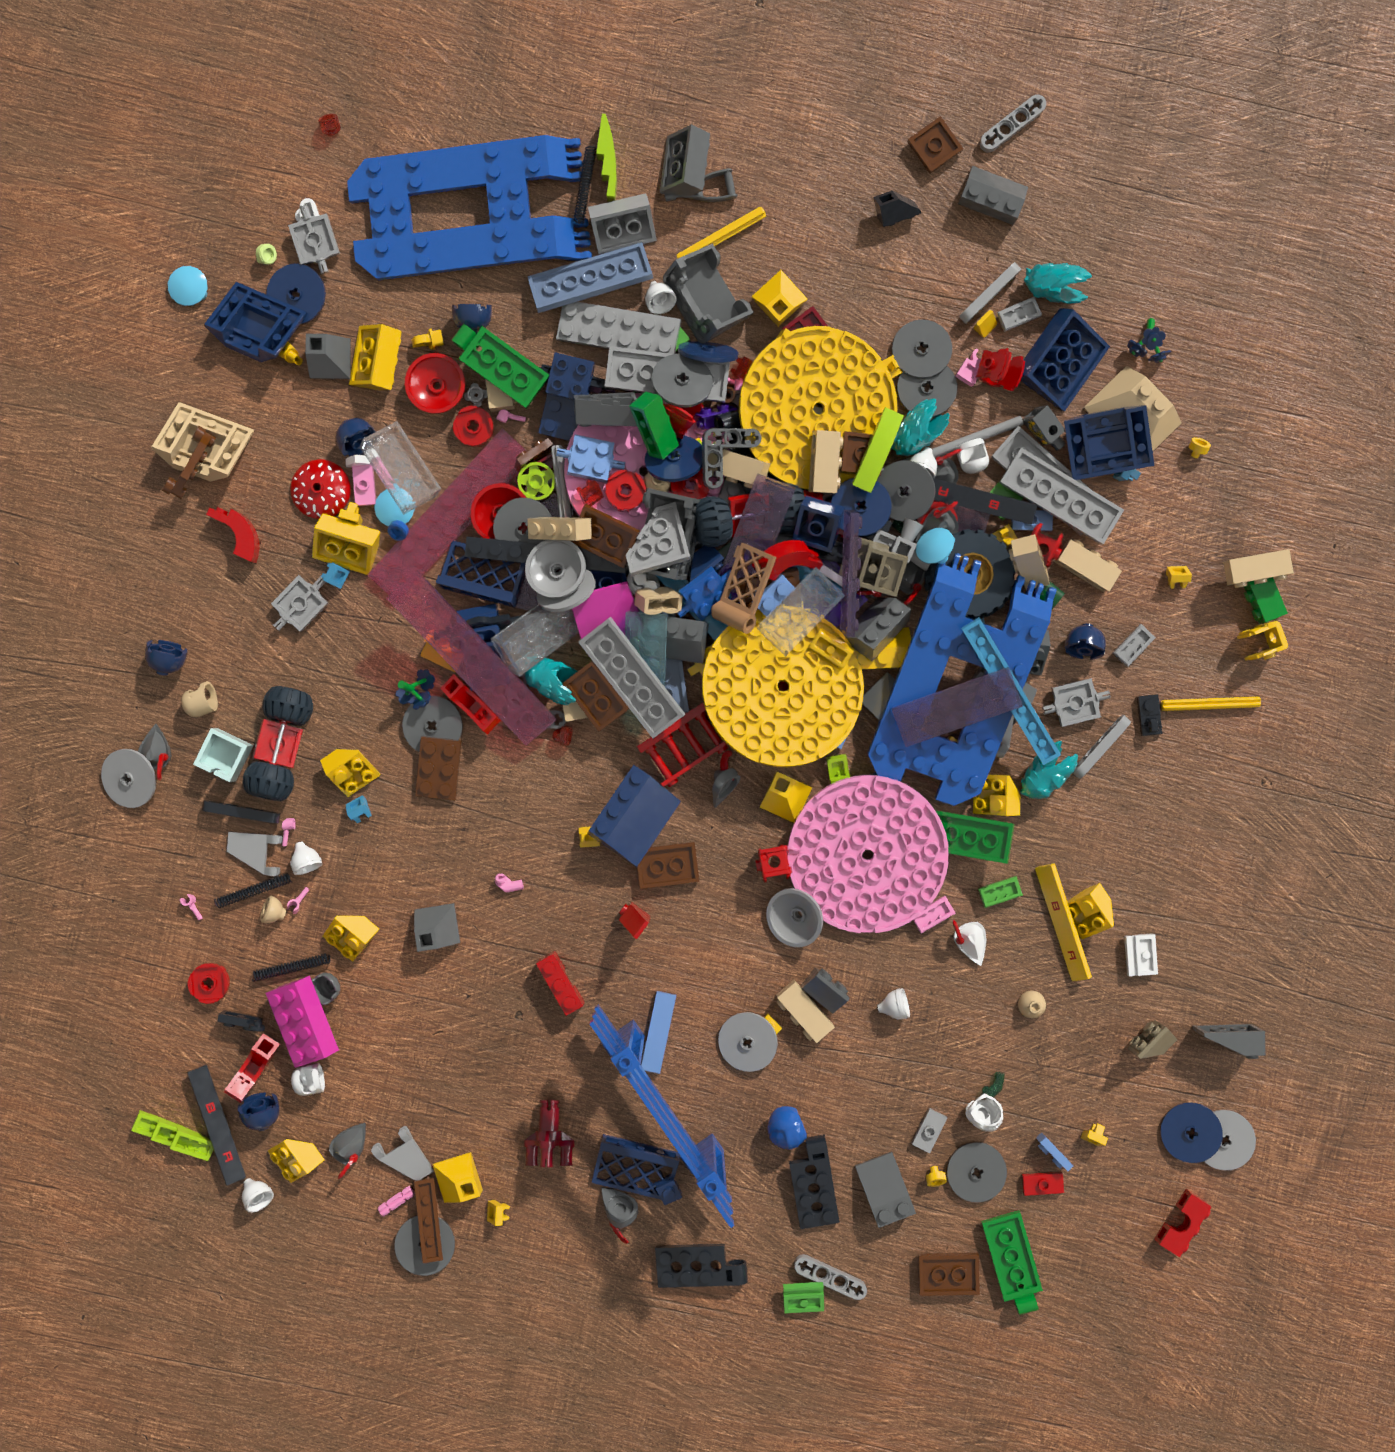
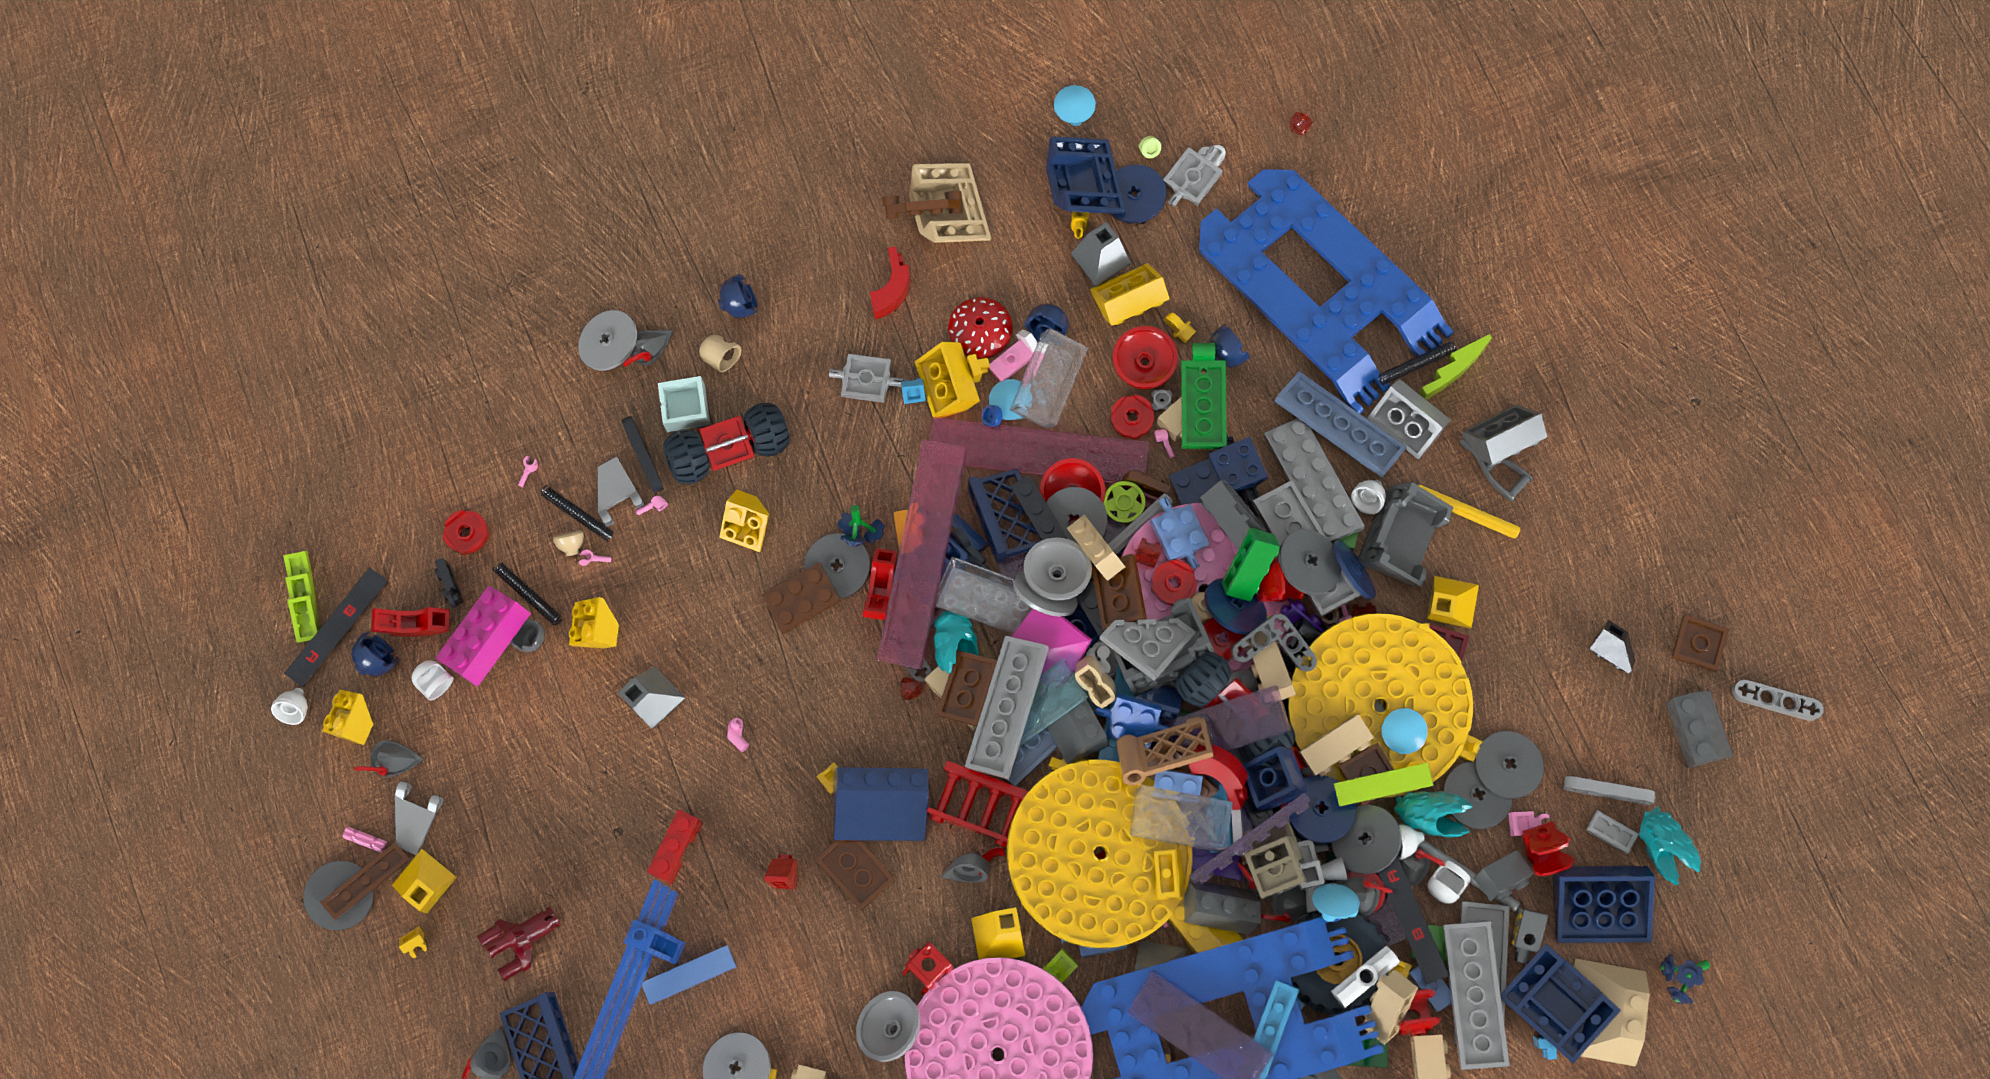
camera: 60 degrees right, 15 degrees down
white helmet [290,842,323,875] -> none
dark azure tile [345,795,372,823] -> none
yellow slope [973,310,997,338] -> none
none -> white piece [1331,946,1400,1008]
none -> medium azure dish [1381,708,1427,754]
none -> dark grey brick [1474,850,1534,902]

